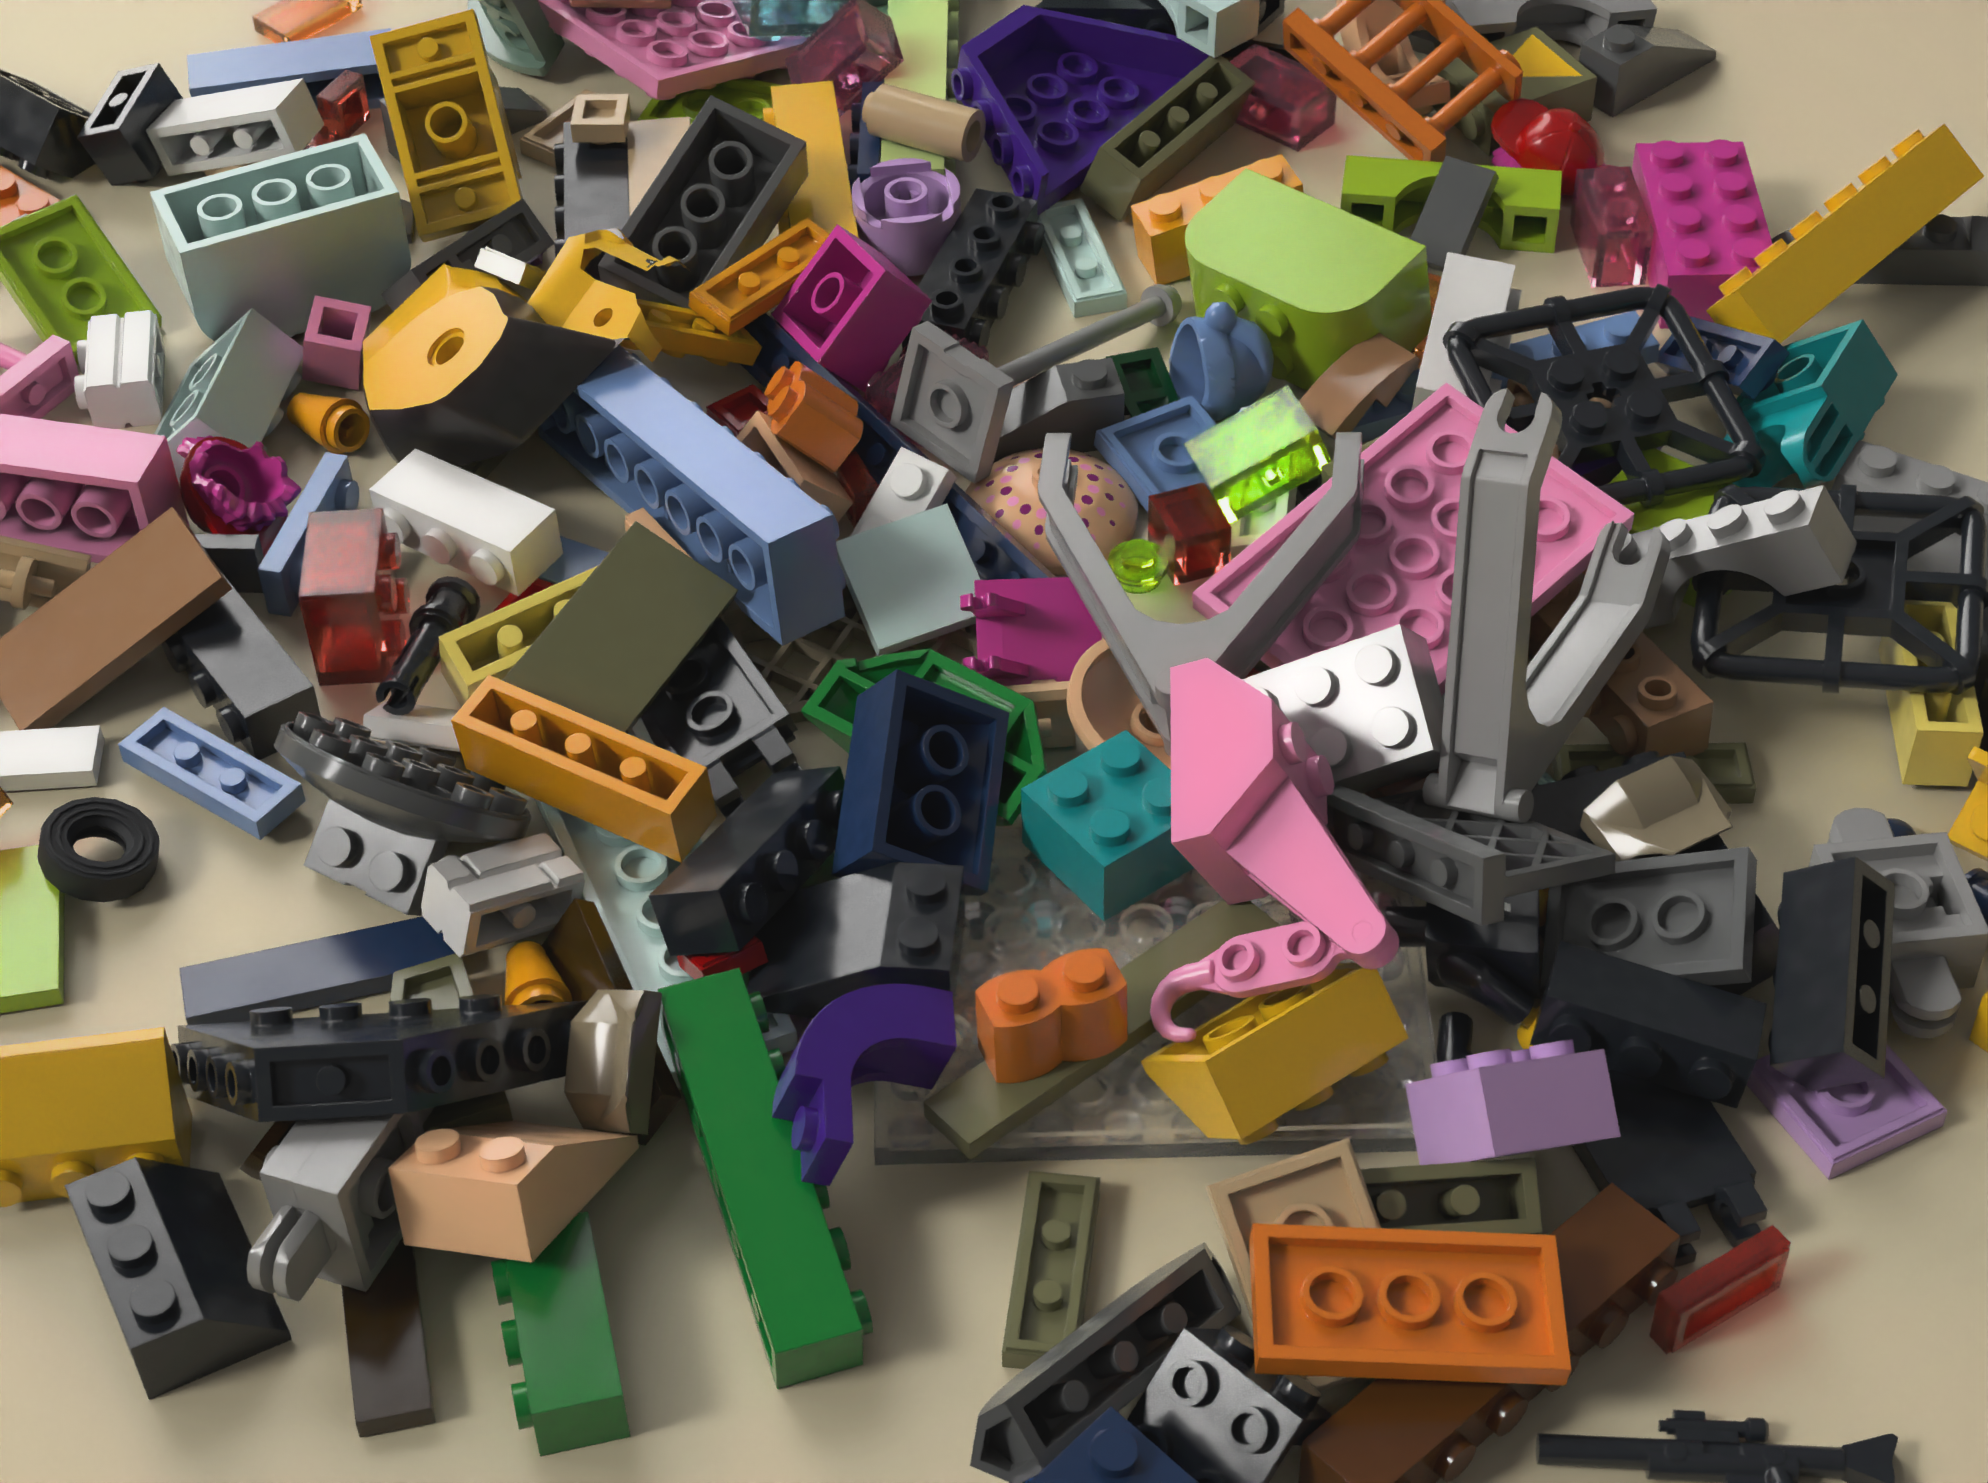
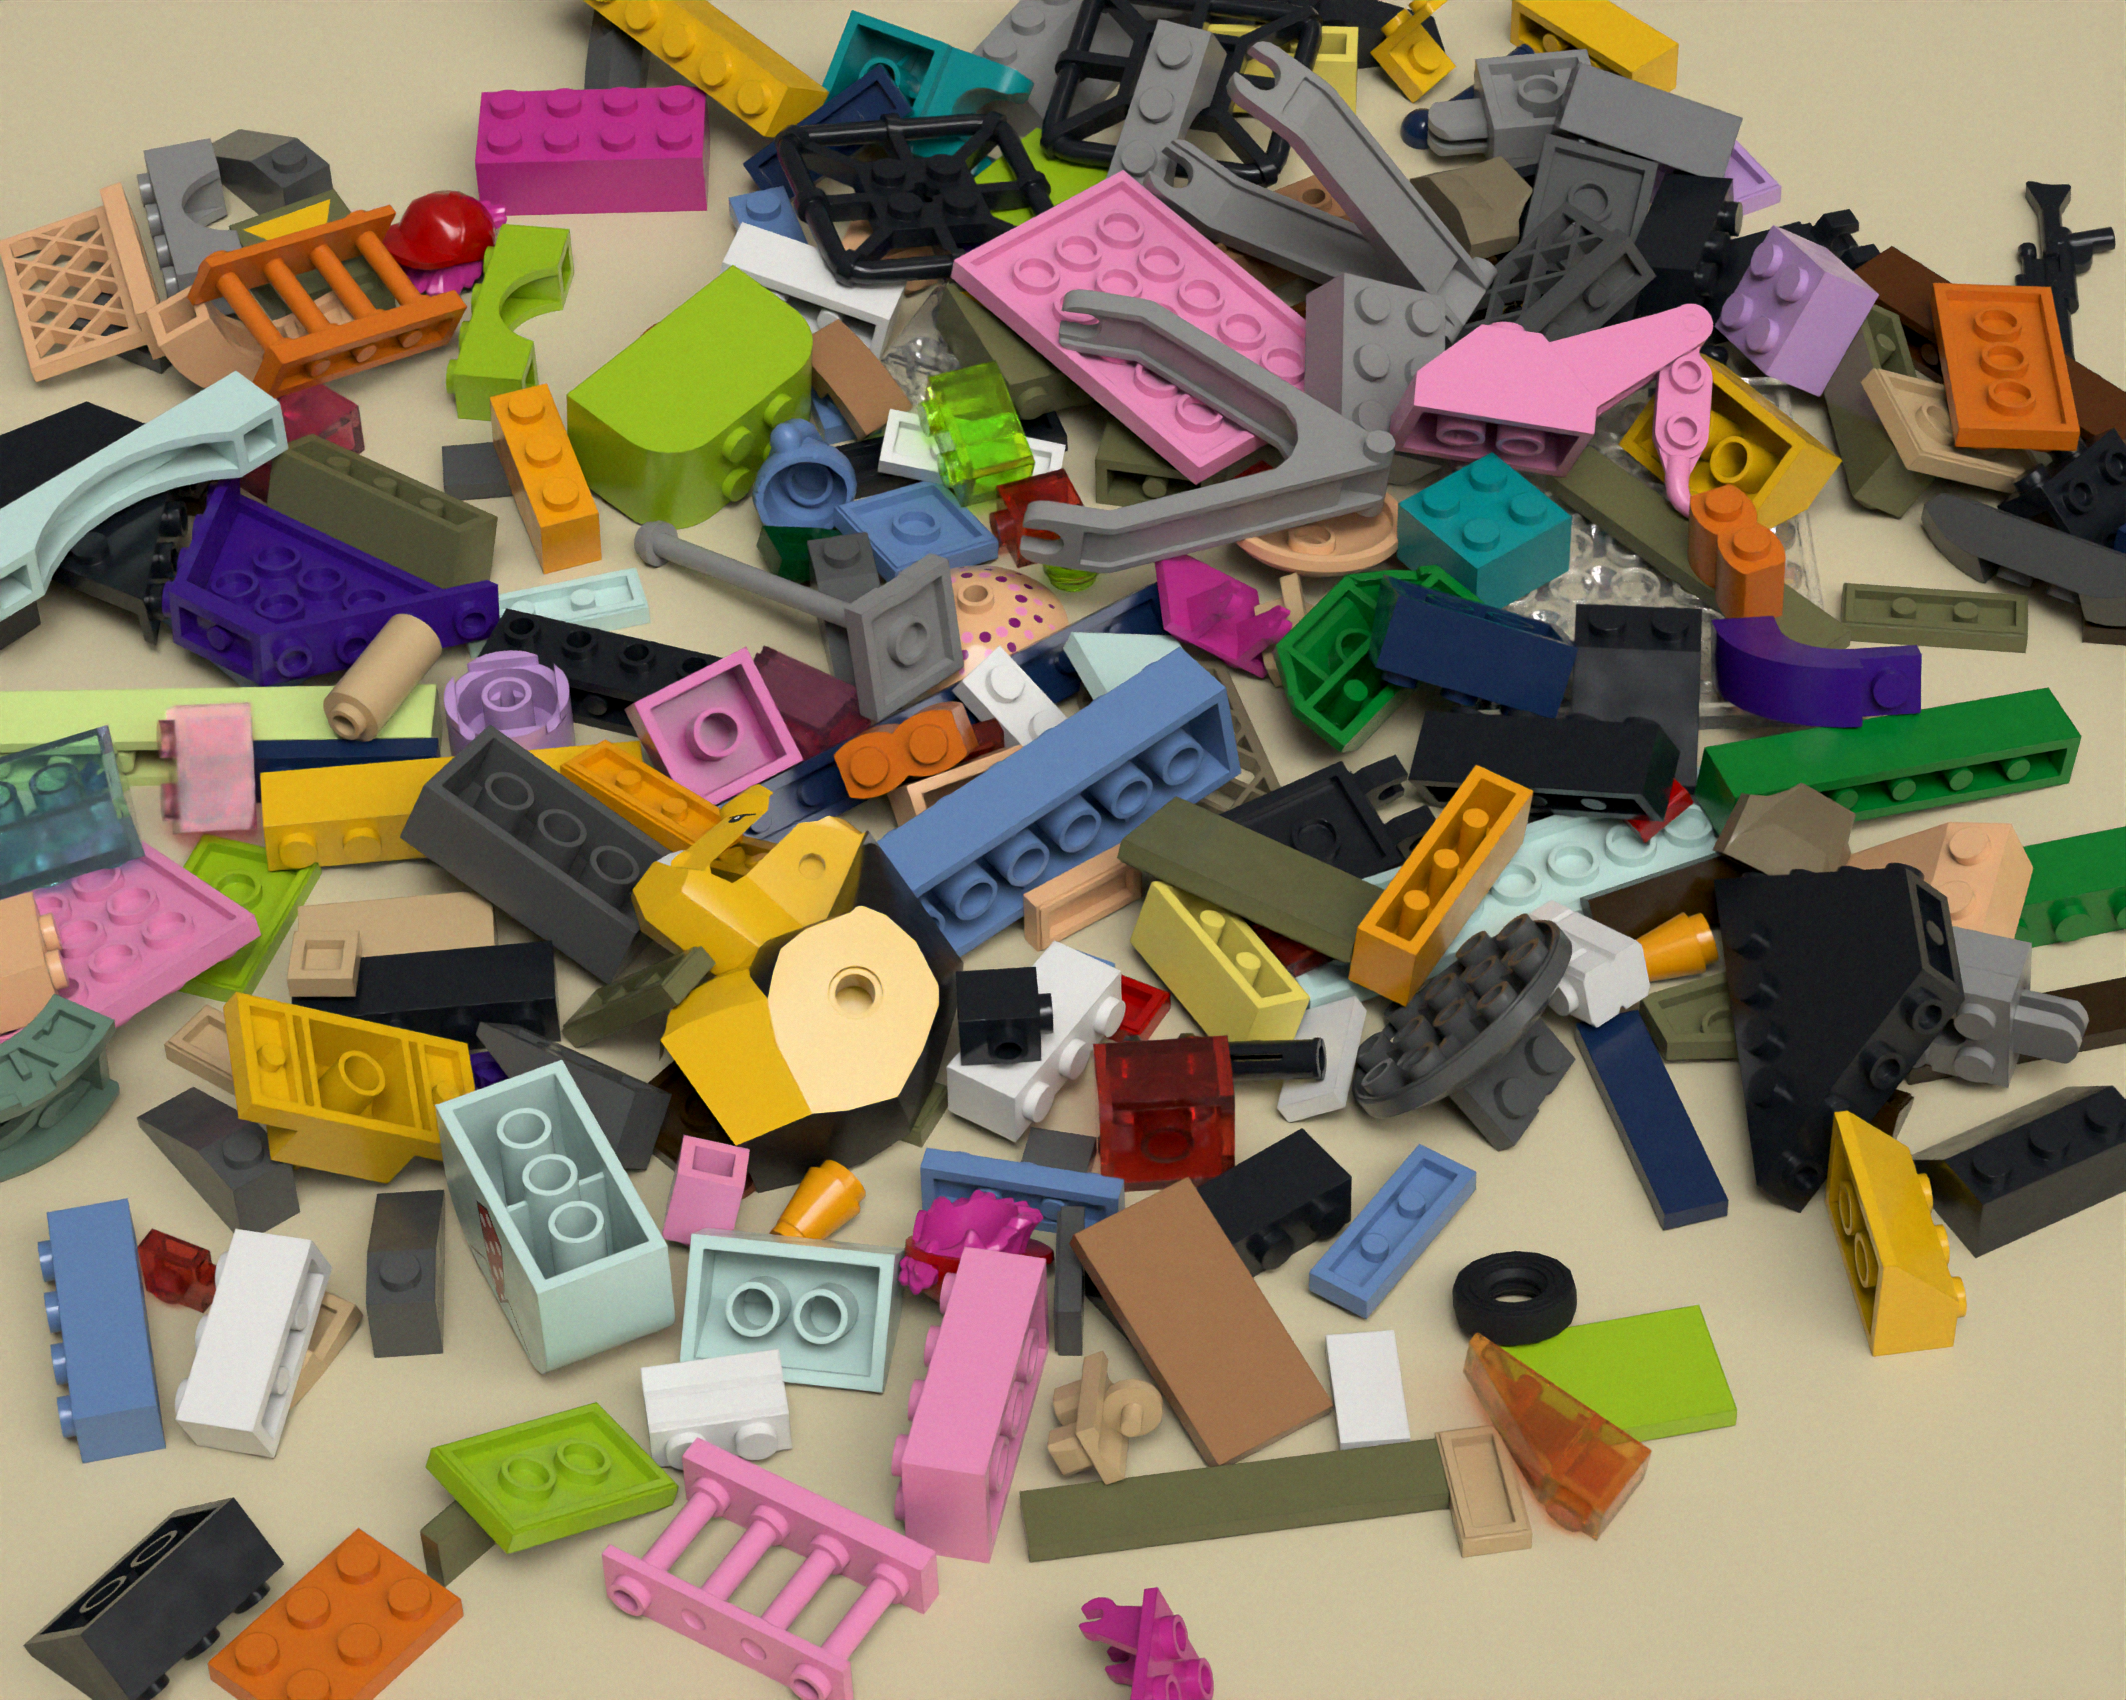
camera: 90 degrees left, 0 degrees up
black brick [77,63,183,185] -> none
dark grey tile [1410,155,1499,272] -> none
clear pink brick [1570,165,1654,288] -> none
clear red tile [1649,1225,1791,1354] -> none
none -> black brick [956,967,1053,1066]

